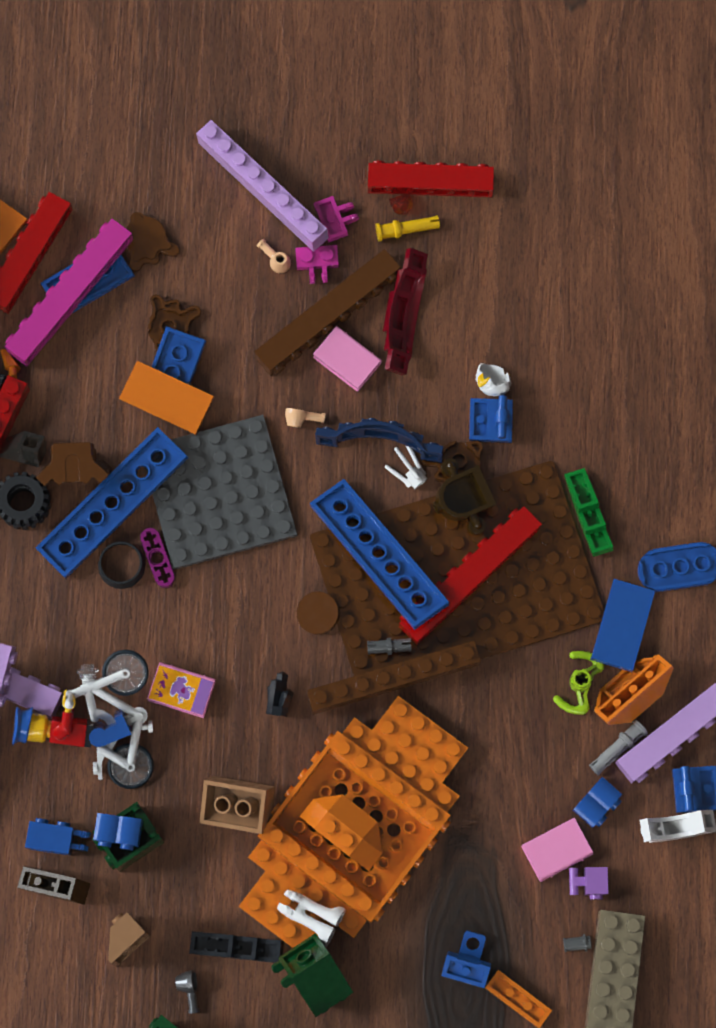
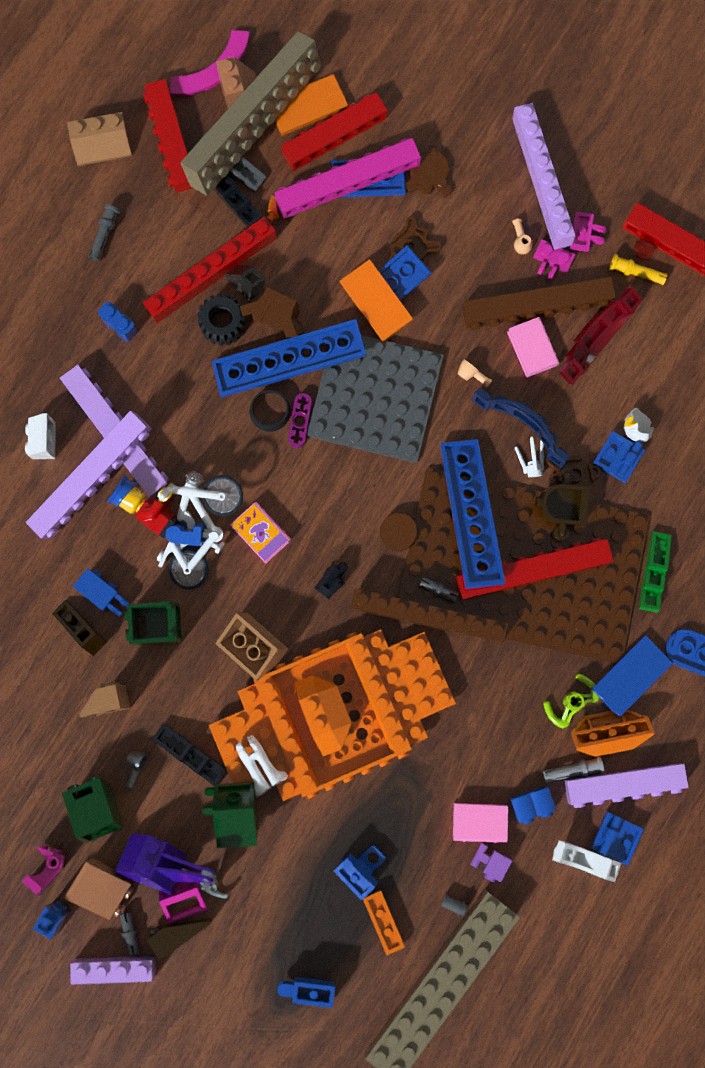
camera: 30 degrees right, 5 degrees up
blue brick [93,813,143,850] -> none

